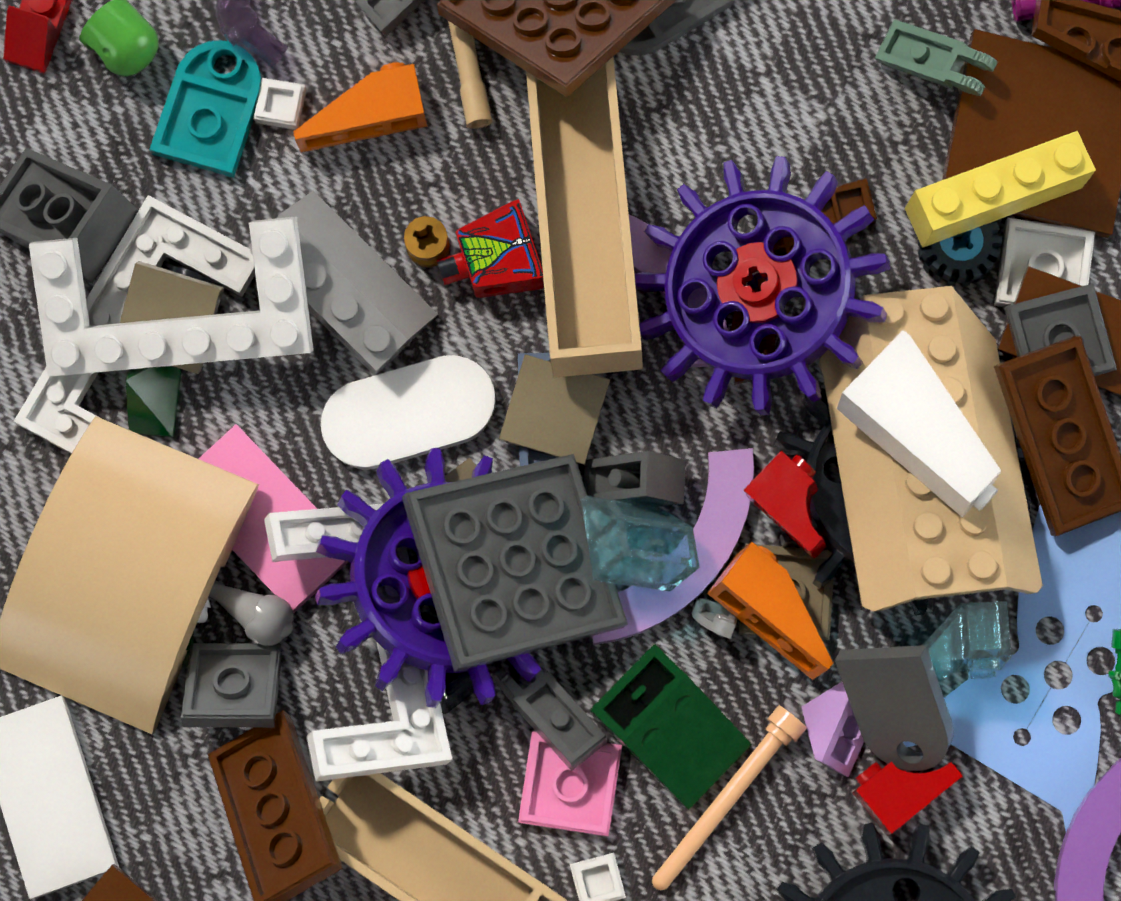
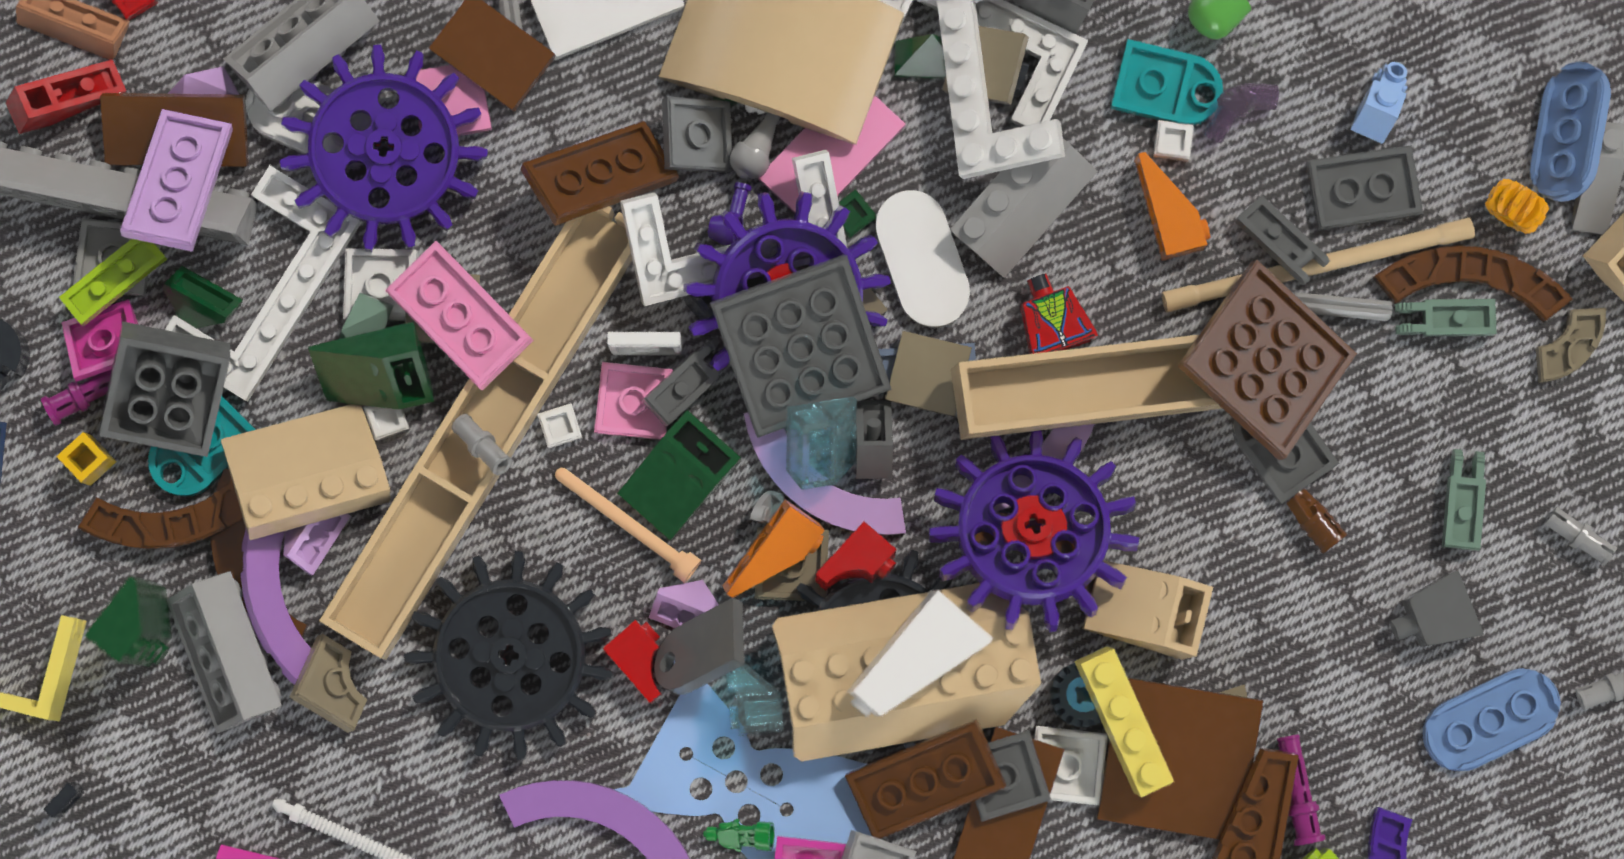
camera: 75 degrees right, 5 degrees up
pearl gold wheel [404,216,450,268] -> none
sand green hinge [875,20,998,96] -> none
none -> white tile [608,332,683,355]
none -> dark purple bar [708,182,752,246]
none -> dark green tile [839,189,877,240]
none -> tan slope [1083,561,1213,660]

